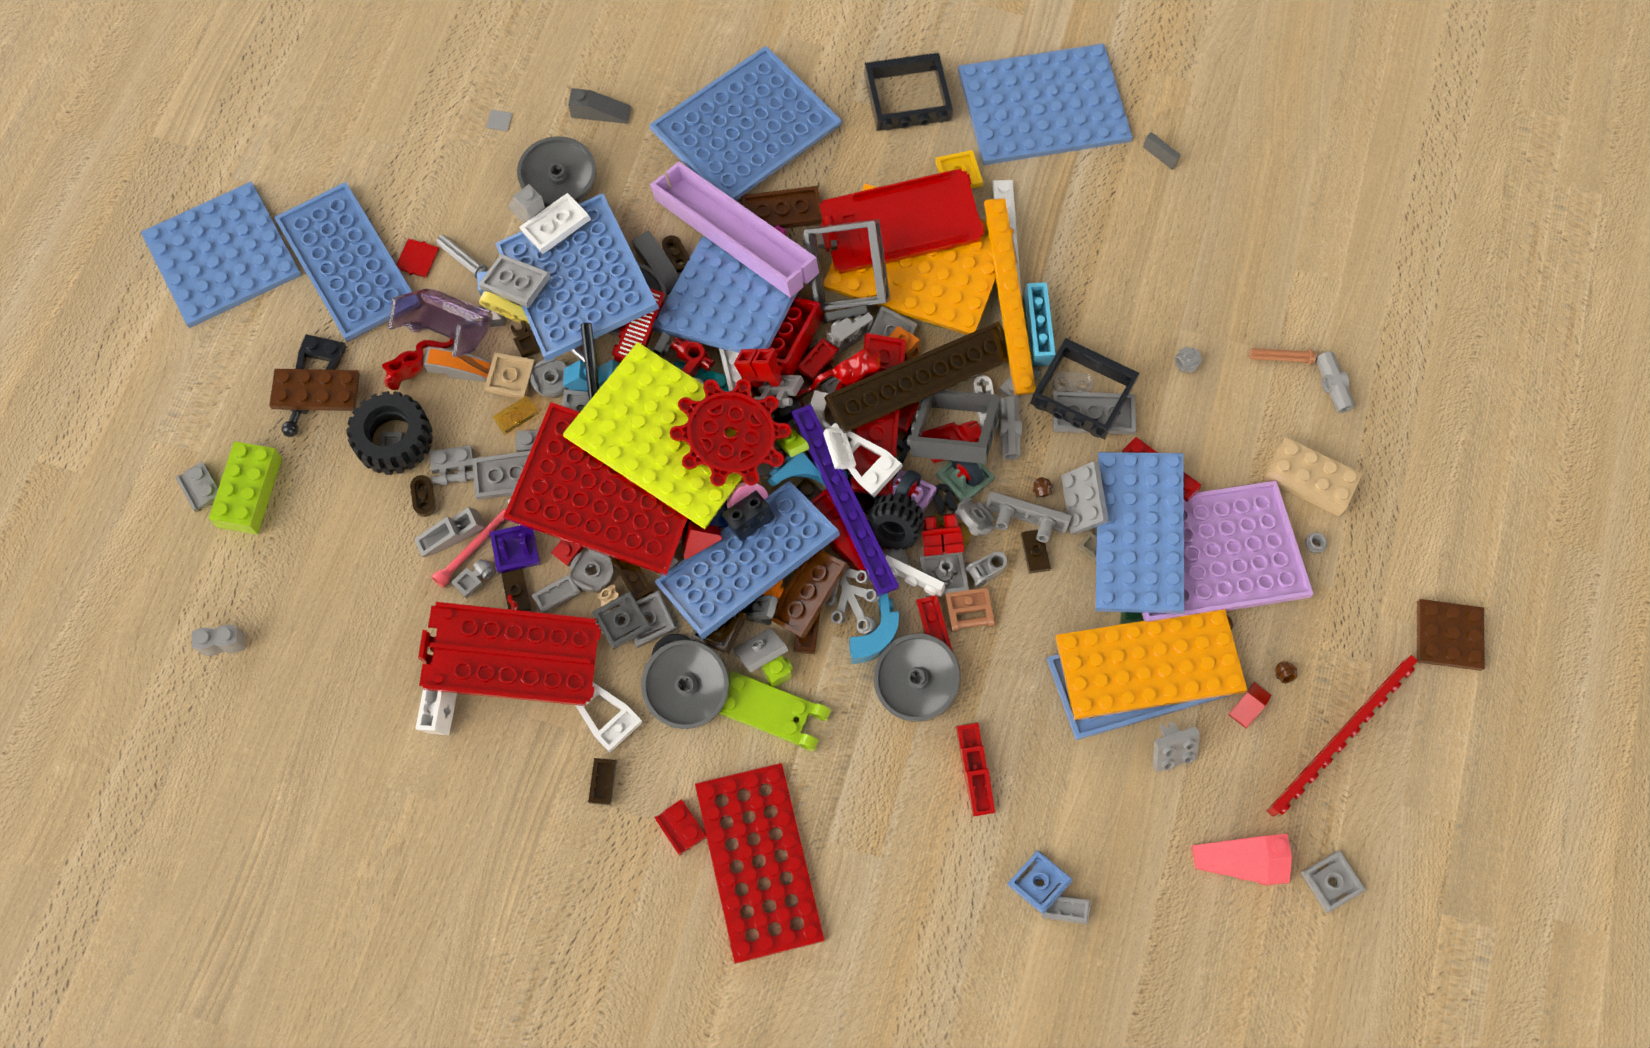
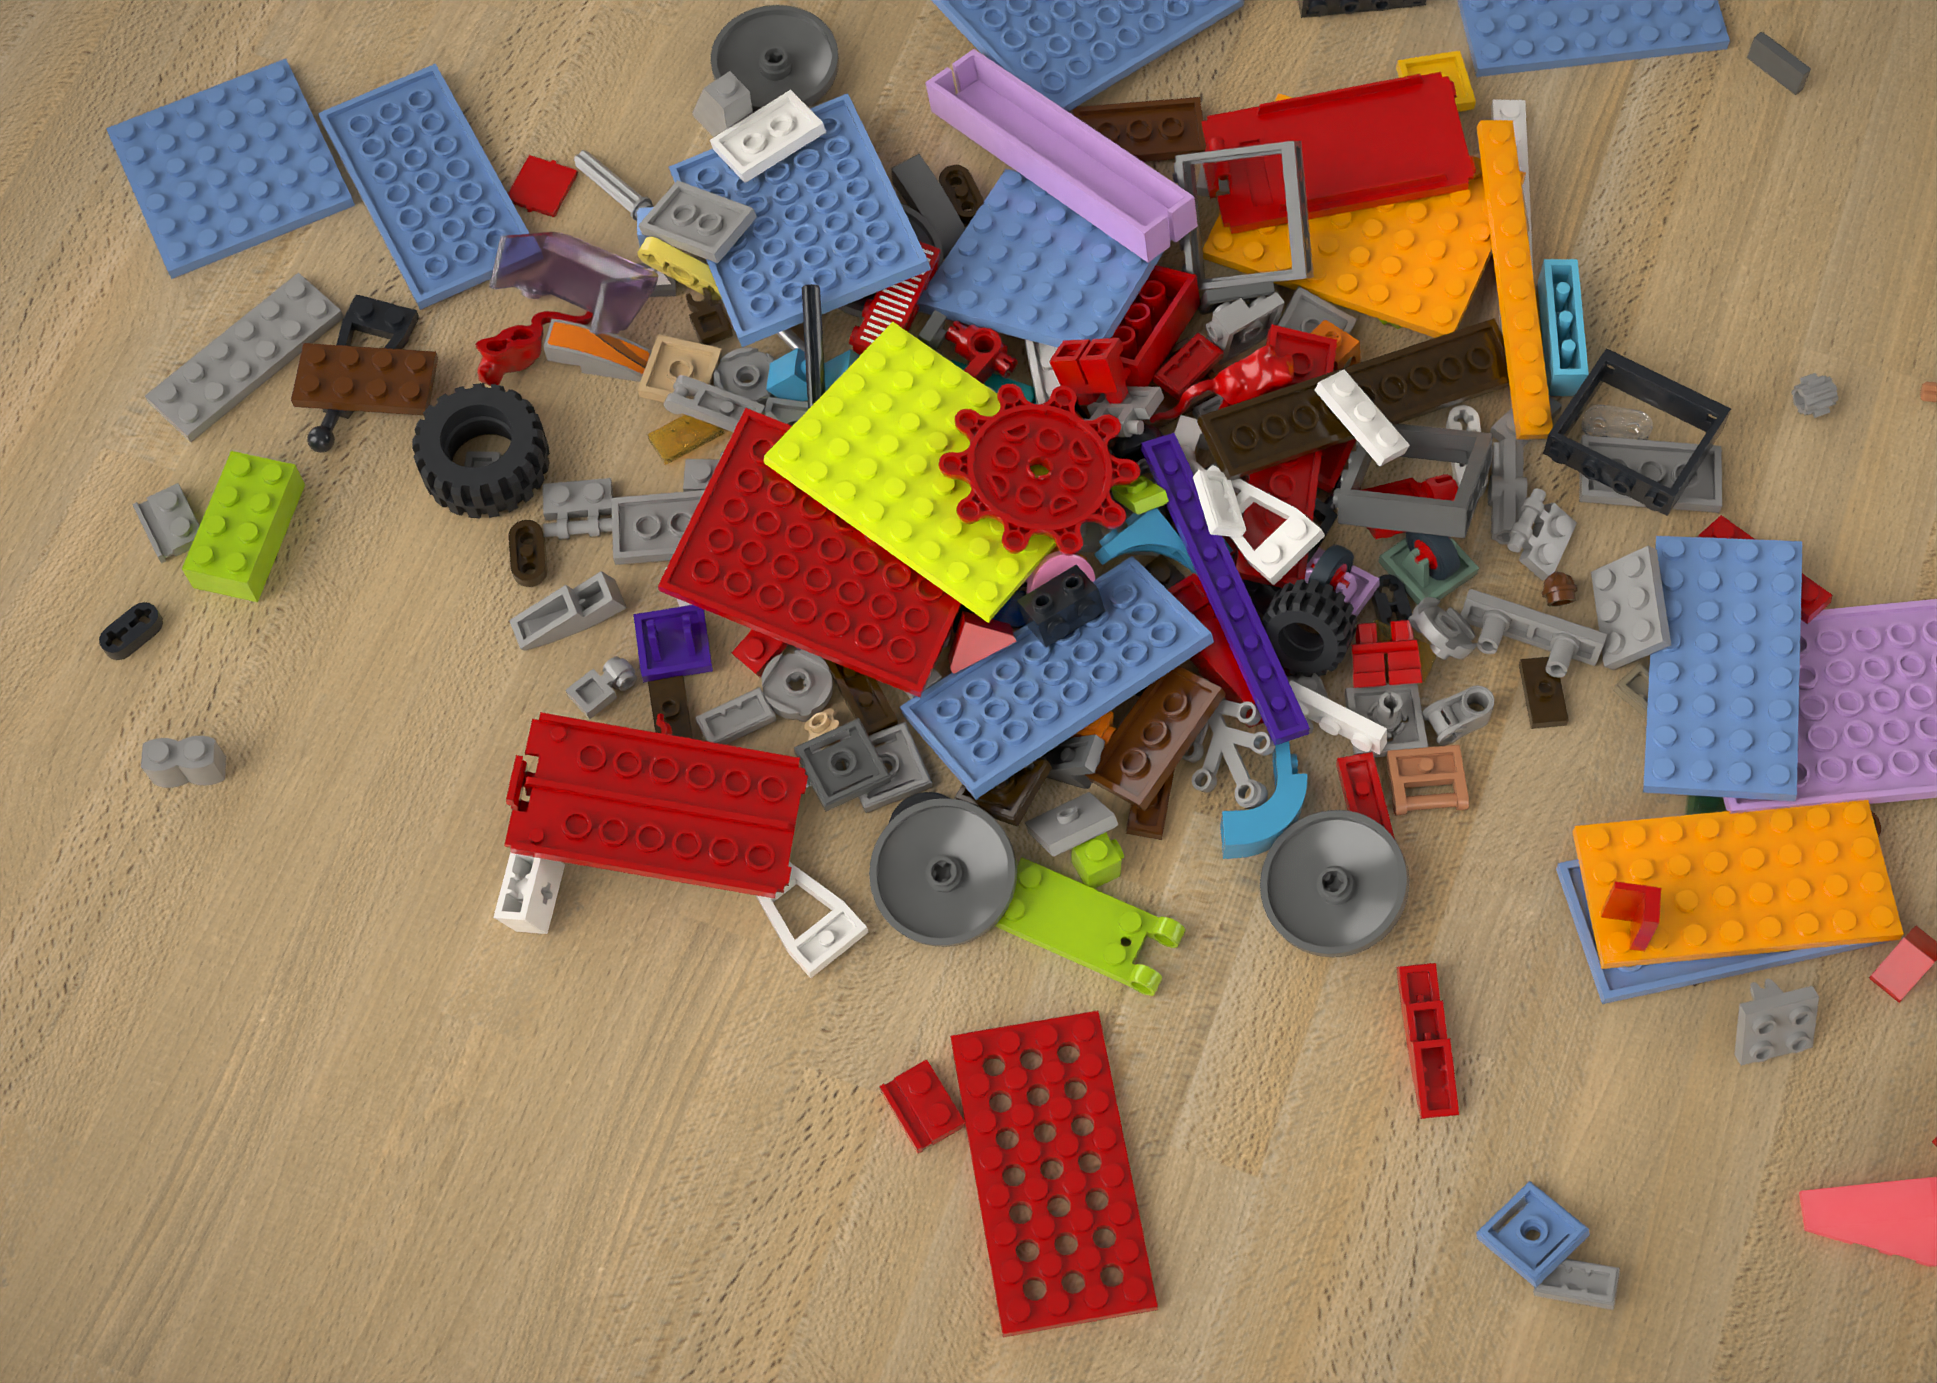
camera: 10 degrees right, 5 degrees down
coral piece [431,509,506,588] -> none
dark brown plate [588,758,617,806] -> none
none -> black beam [99,602,163,660]
none -> light grey plate [145,273,344,442]
none -> light grey plate [664,375,765,432]
none -> white plate [1315,369,1410,467]
none -> light grey plate [1507,488,1577,581]
none -> red panel [1601,881,1661,952]

